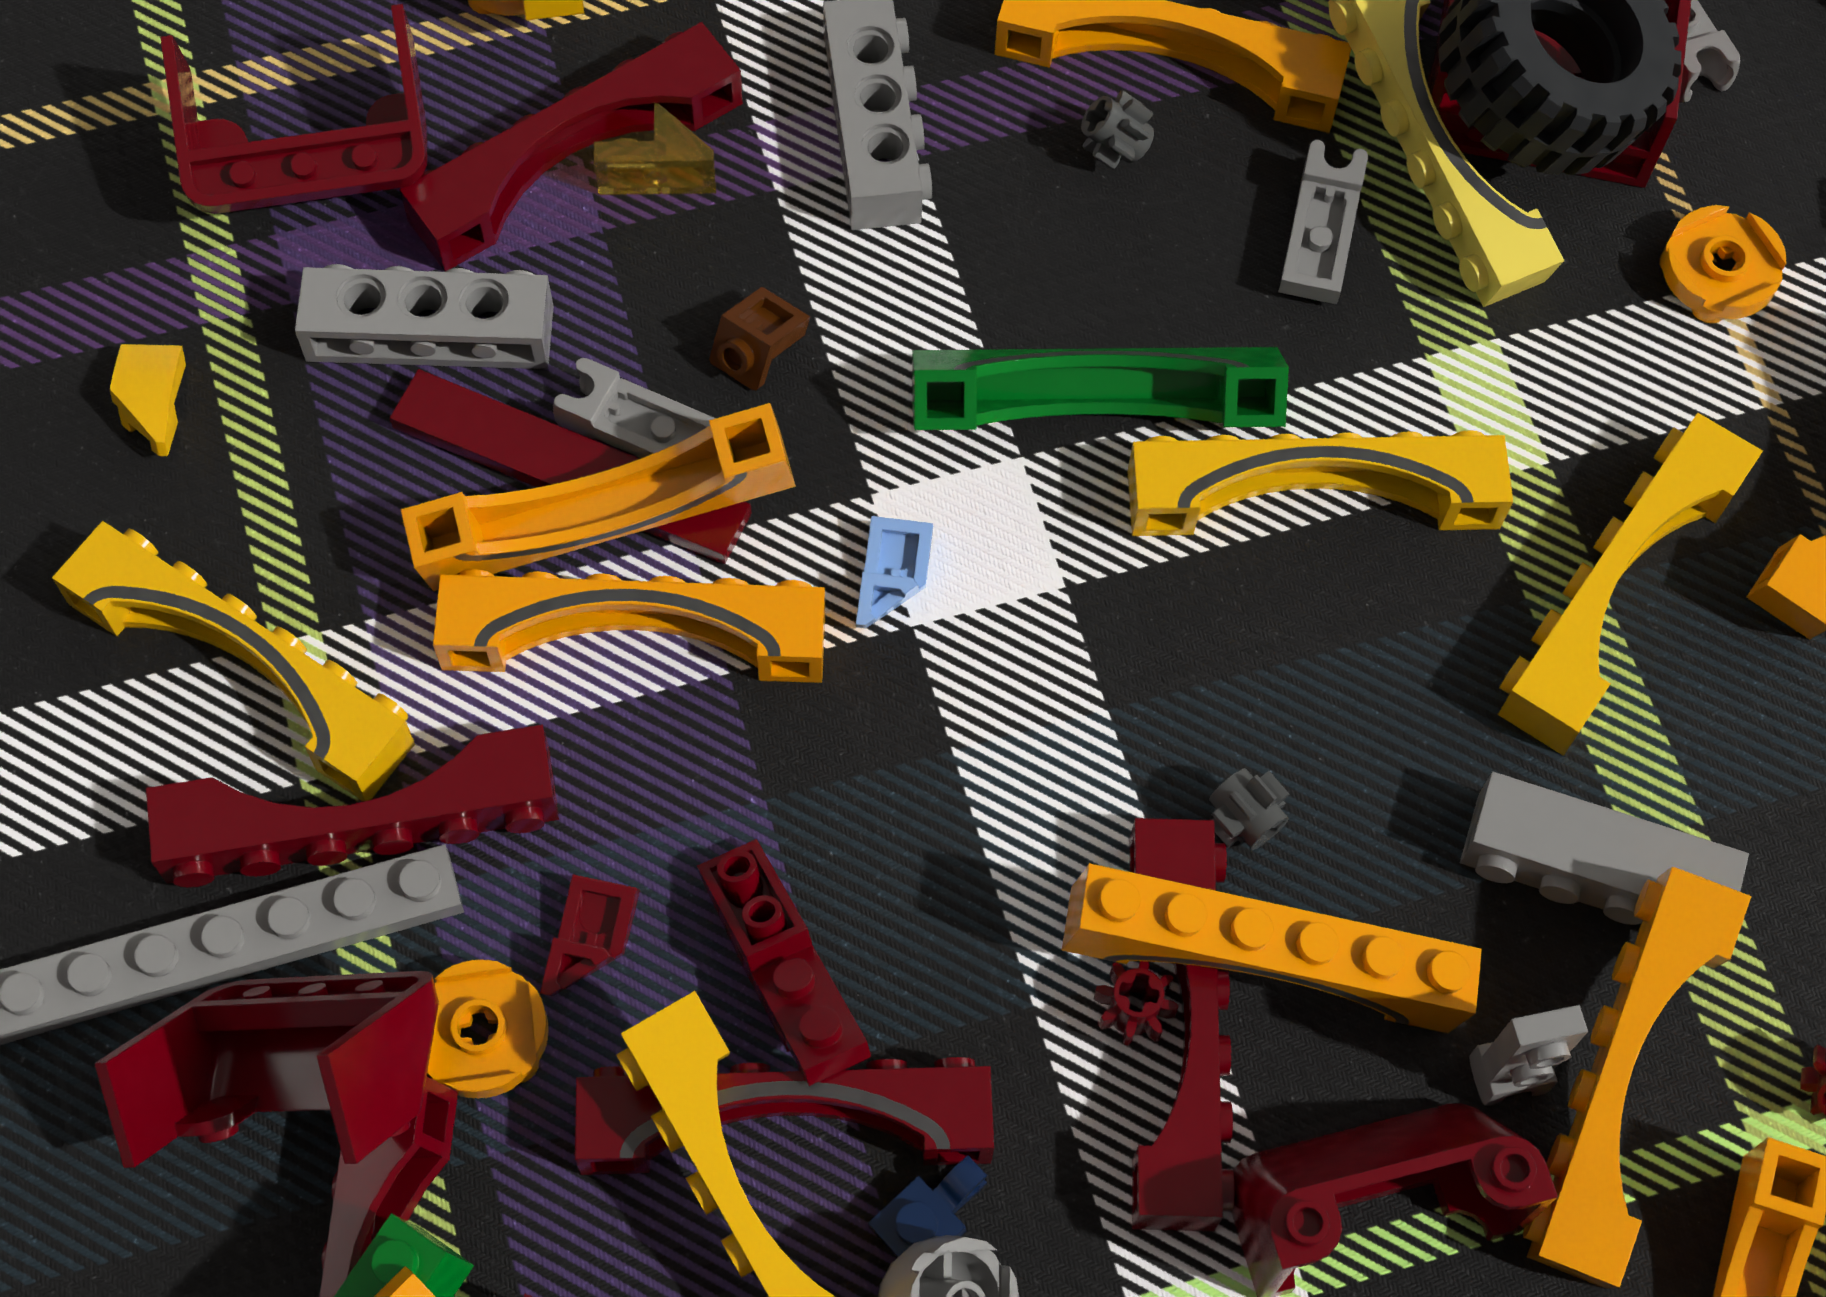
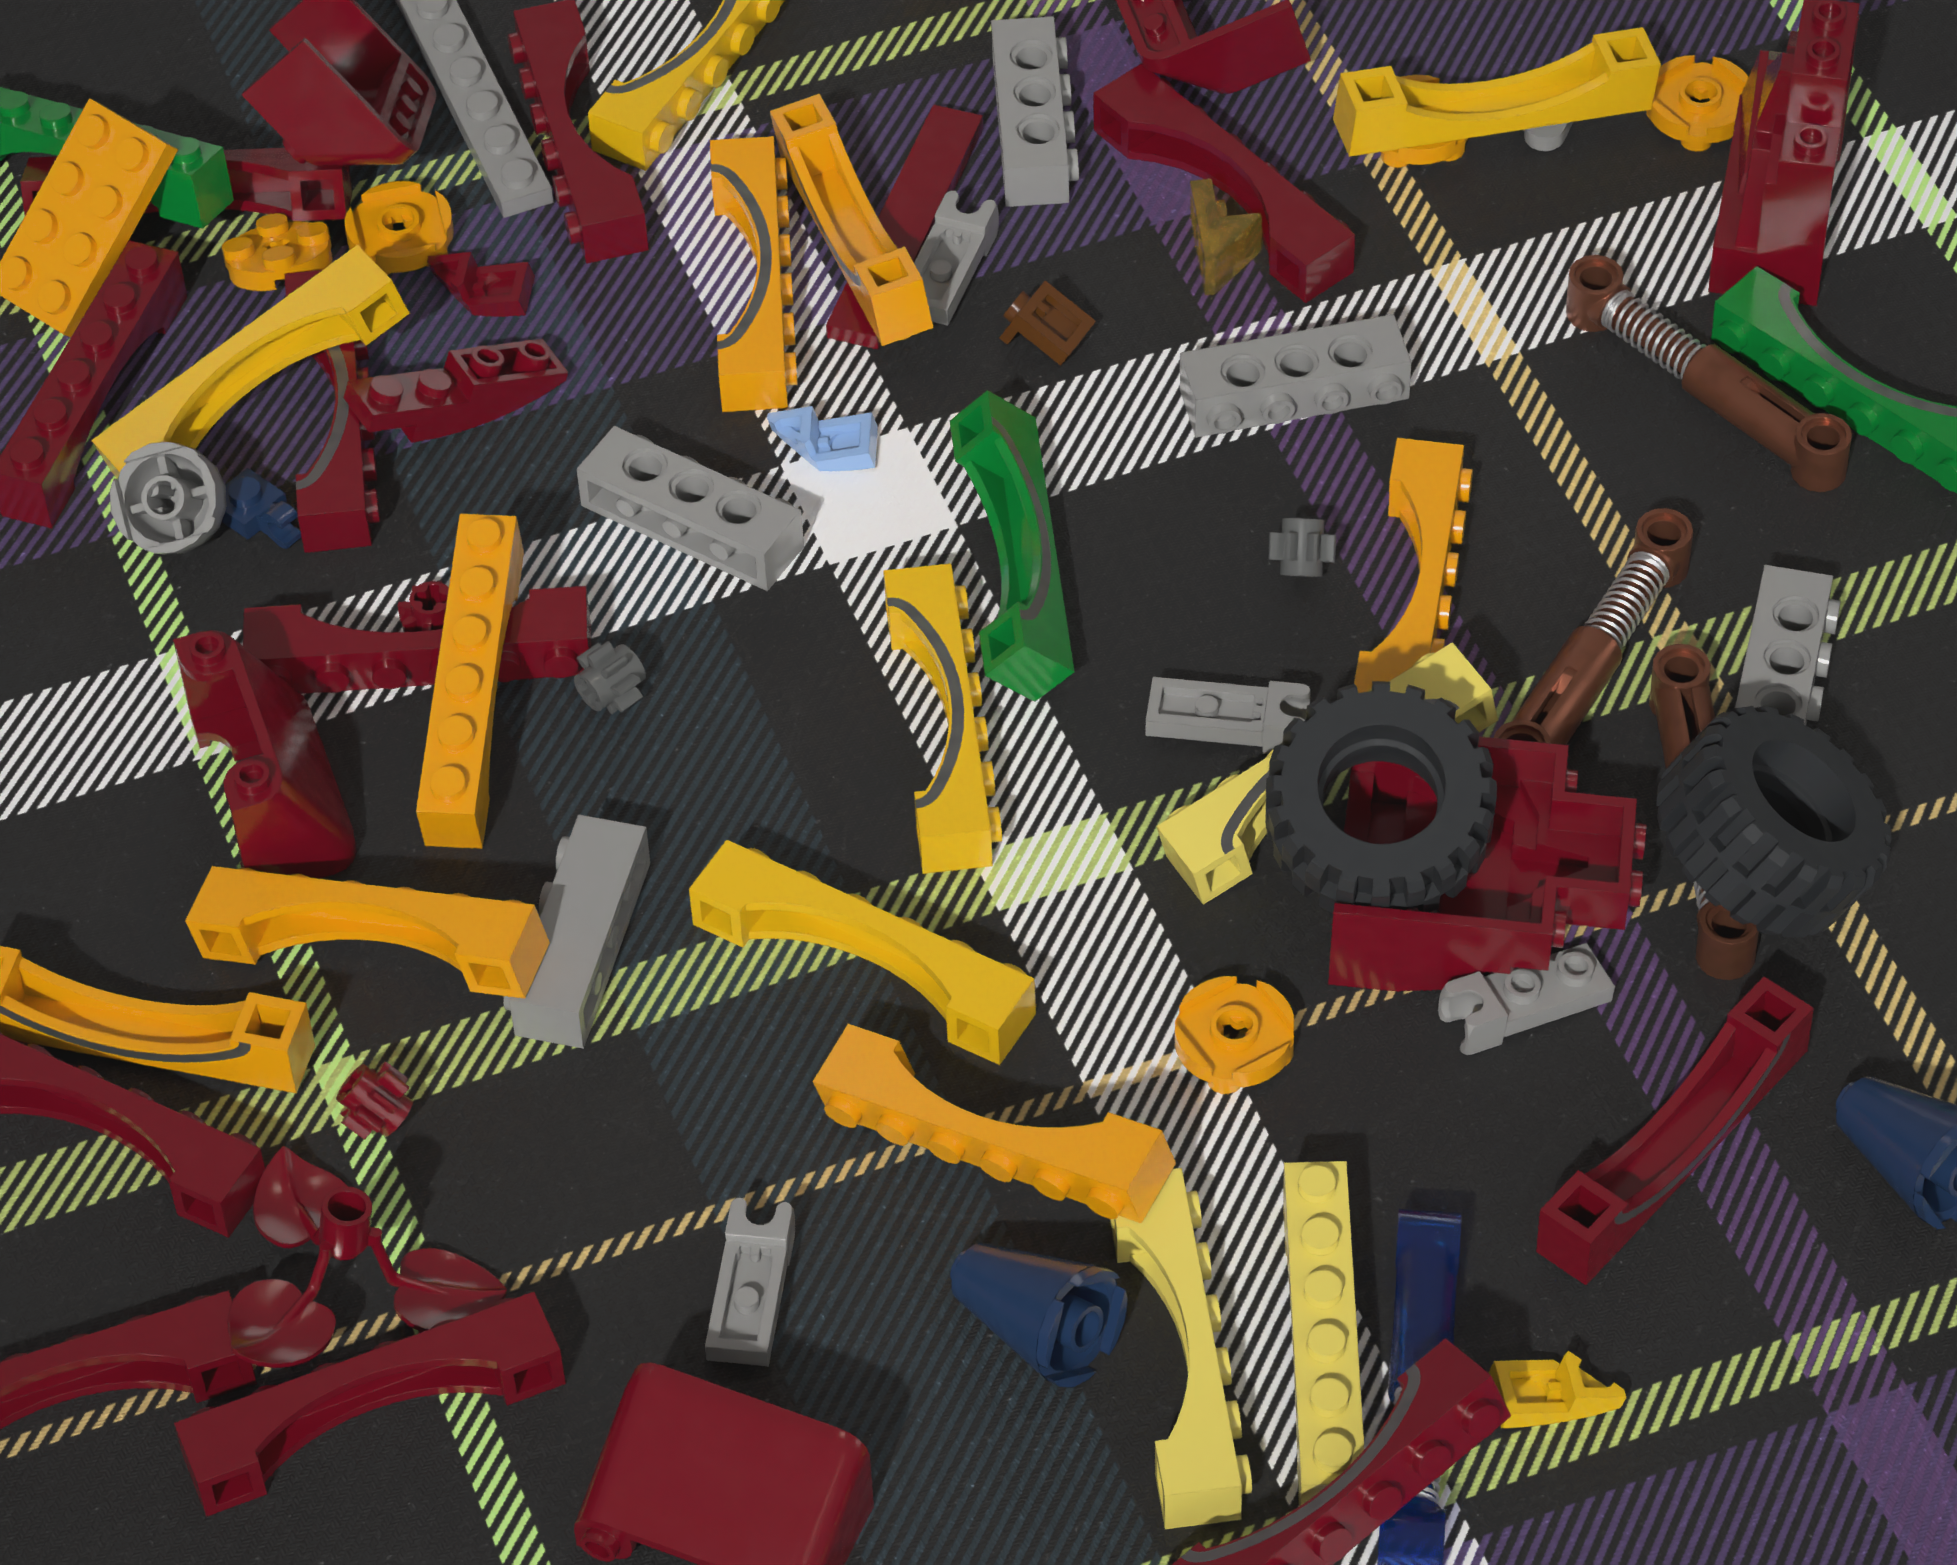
camera: 90 degrees right, 15 degrees down
light grey plate [1469,1005,1588,1106] -> none
none -> light orange plate [221,213,333,291]
none -> light grey brick [577,426,804,591]

